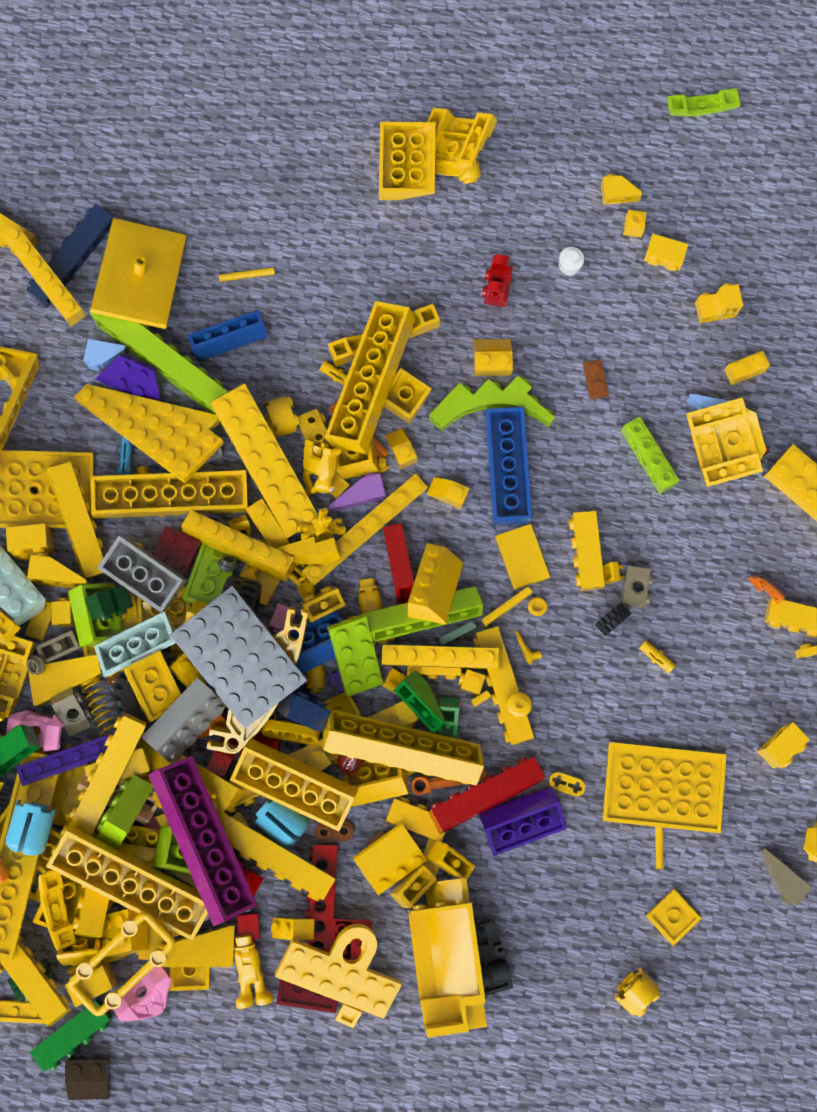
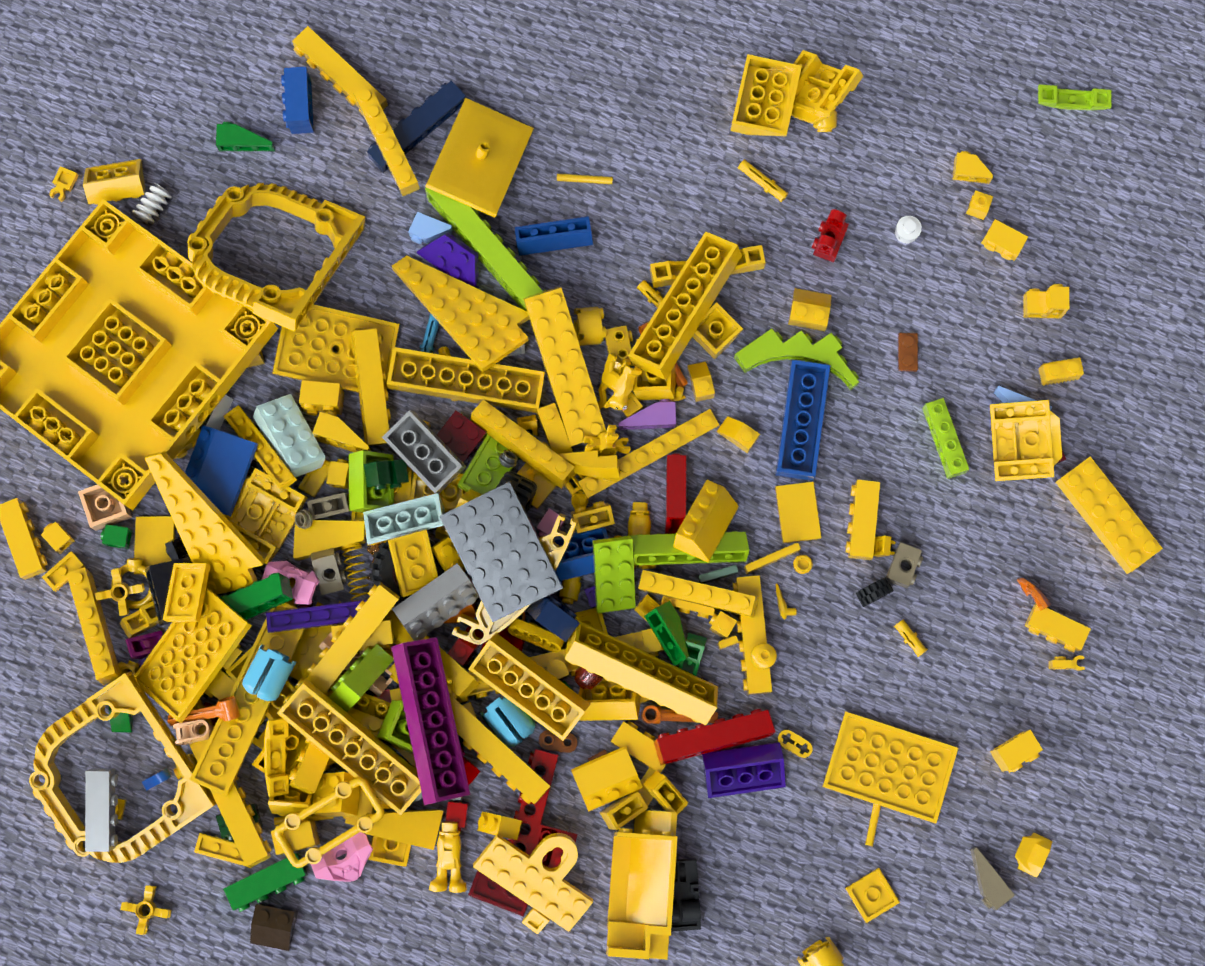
camera: 15 degrees right, 0 degrees up
none -> yellow pin [738,159,788,202]

